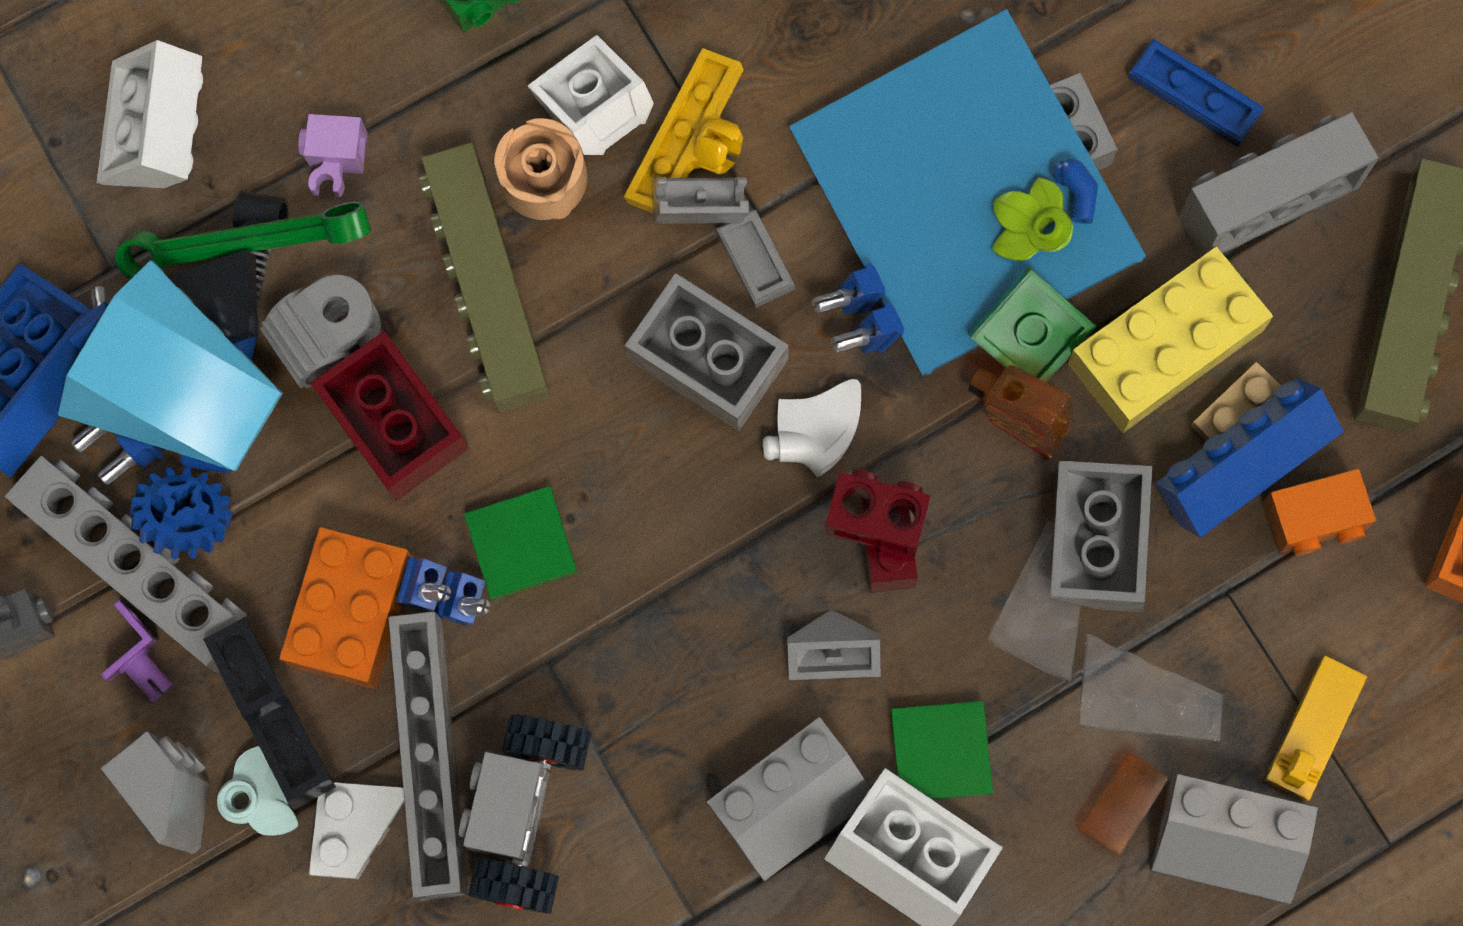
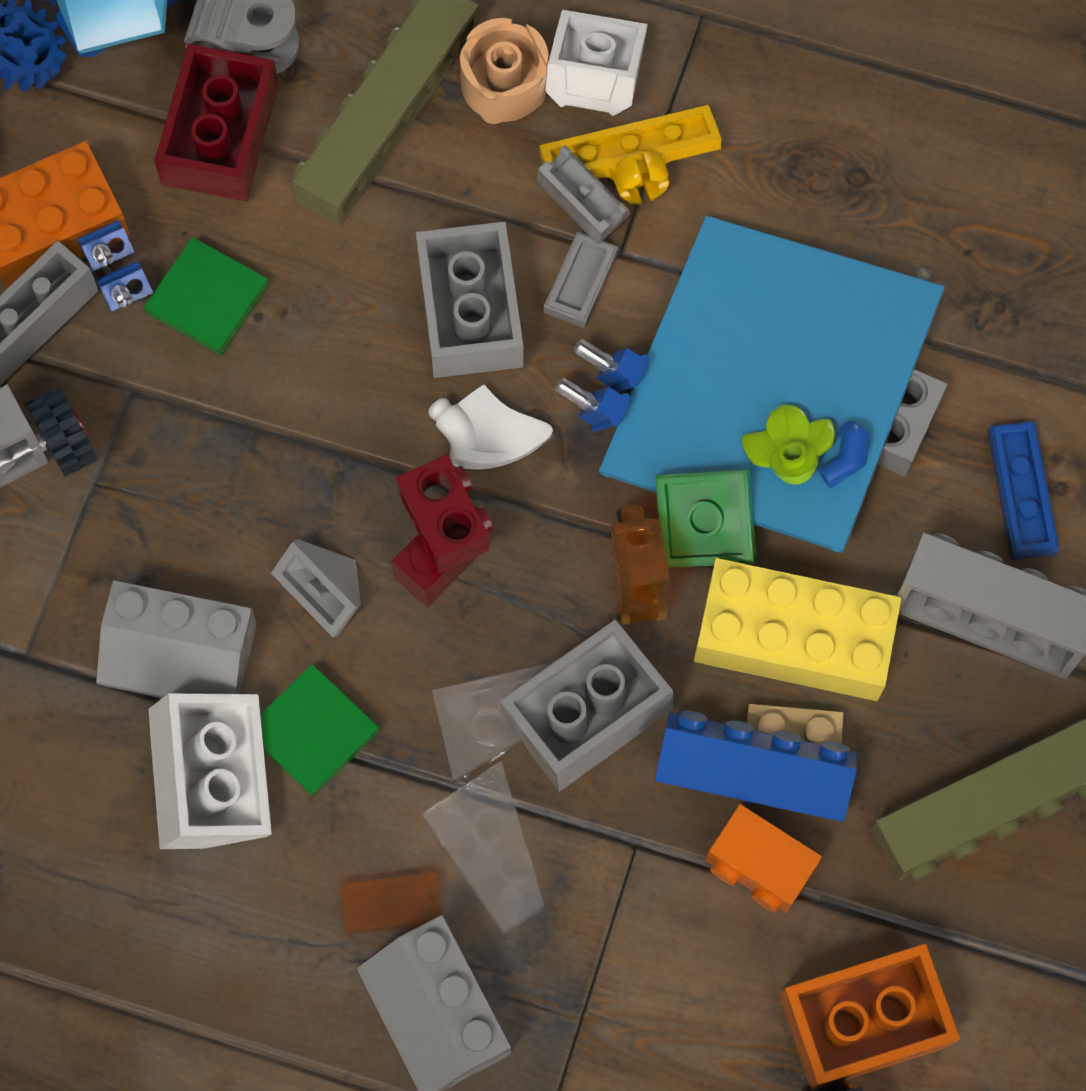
camera: 40 degrees right, 5 degrees down
yellow hinge [1264,656,1367,802] -> none

